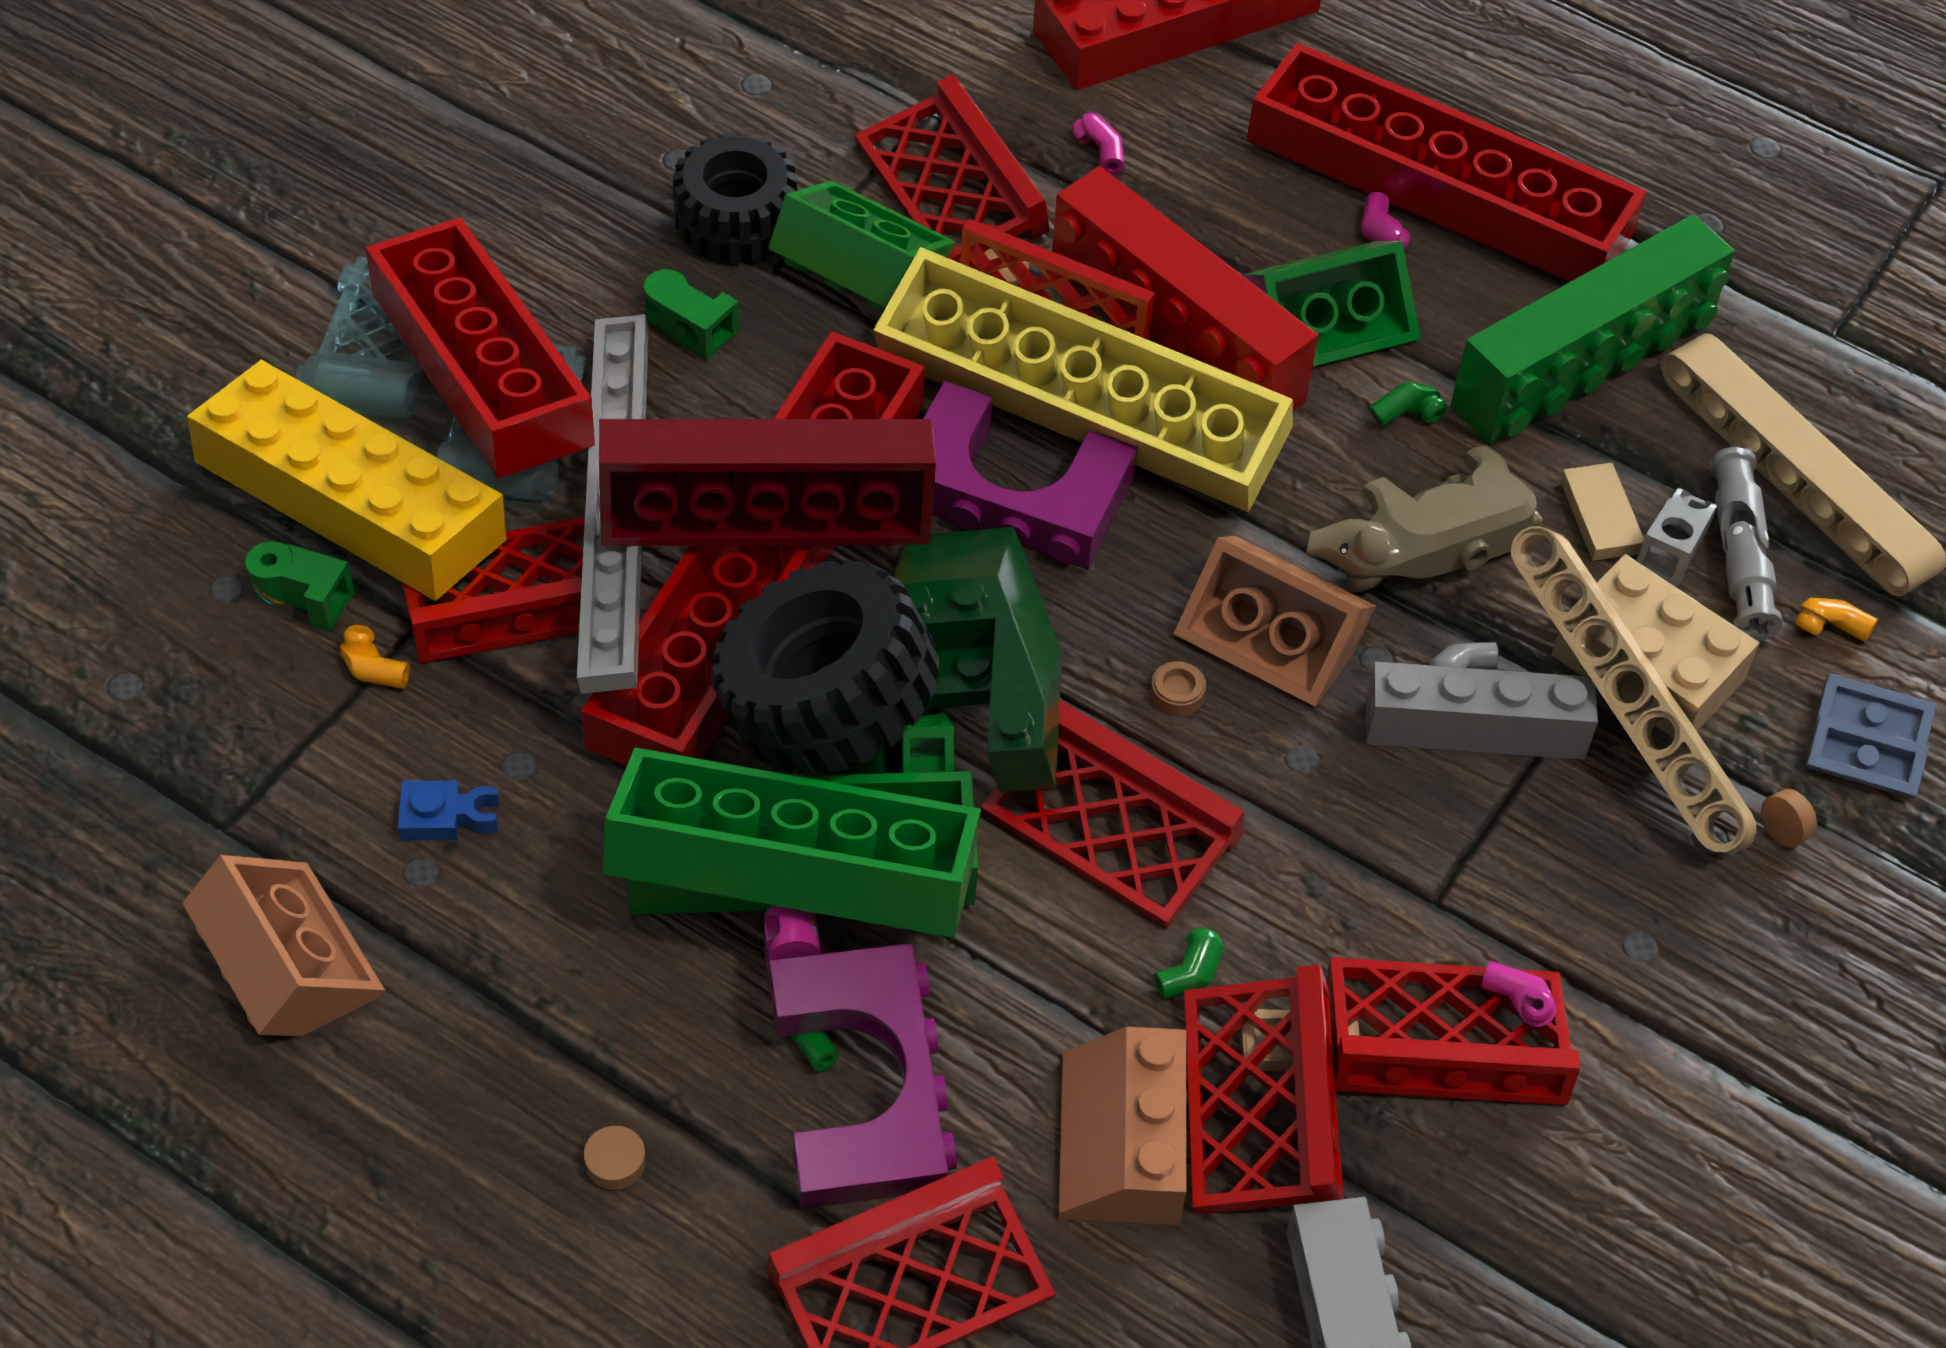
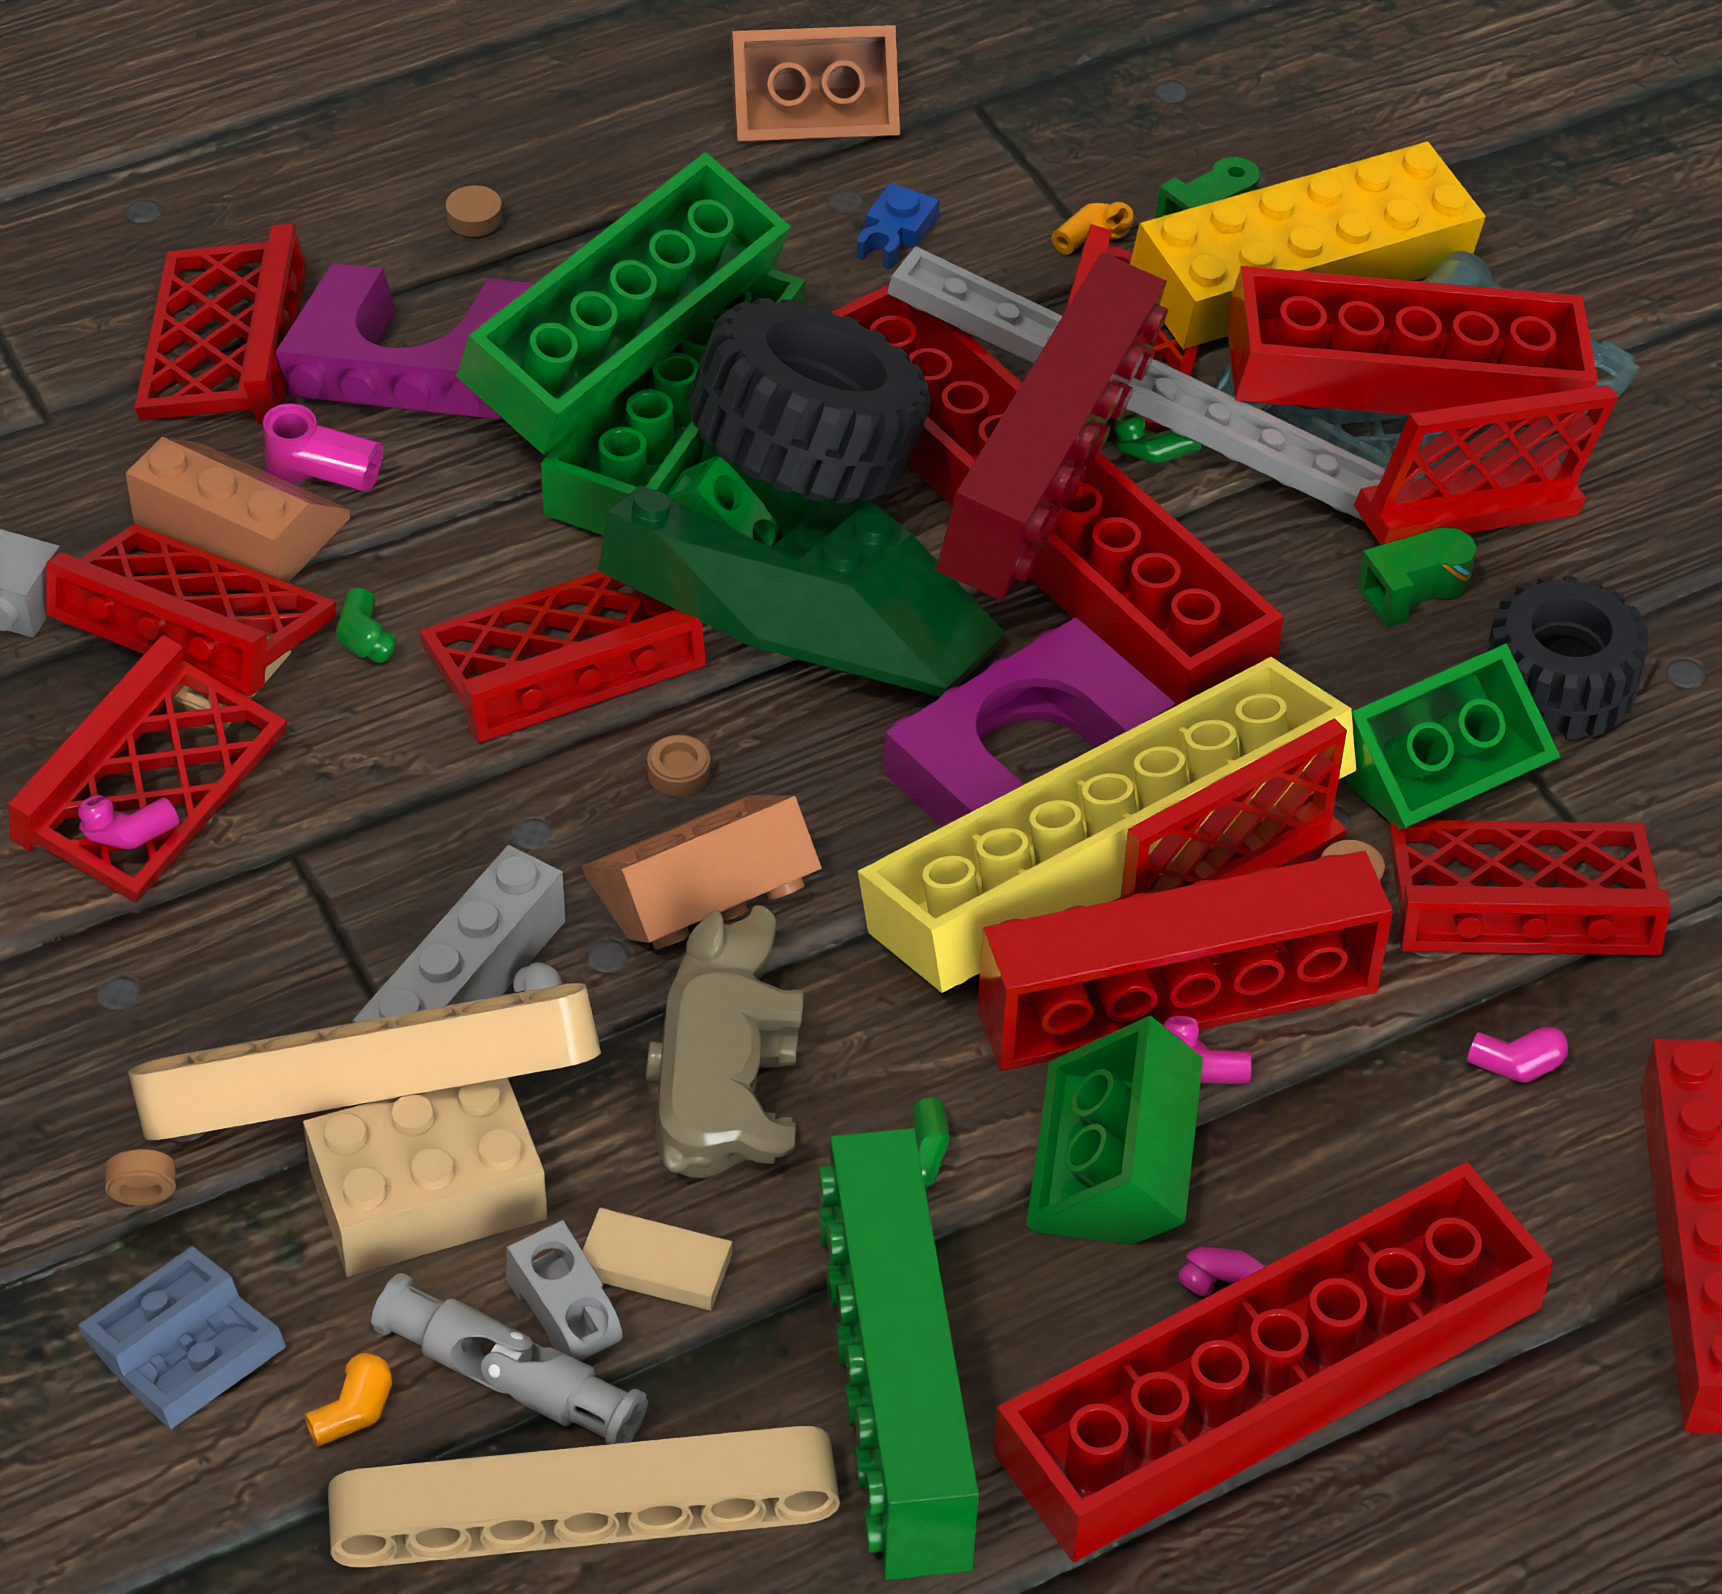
camera: 120 degrees right, 5 degrees down
none -> dark pink piece [263,403,383,492]
none -> red fence [1353,385,1618,545]

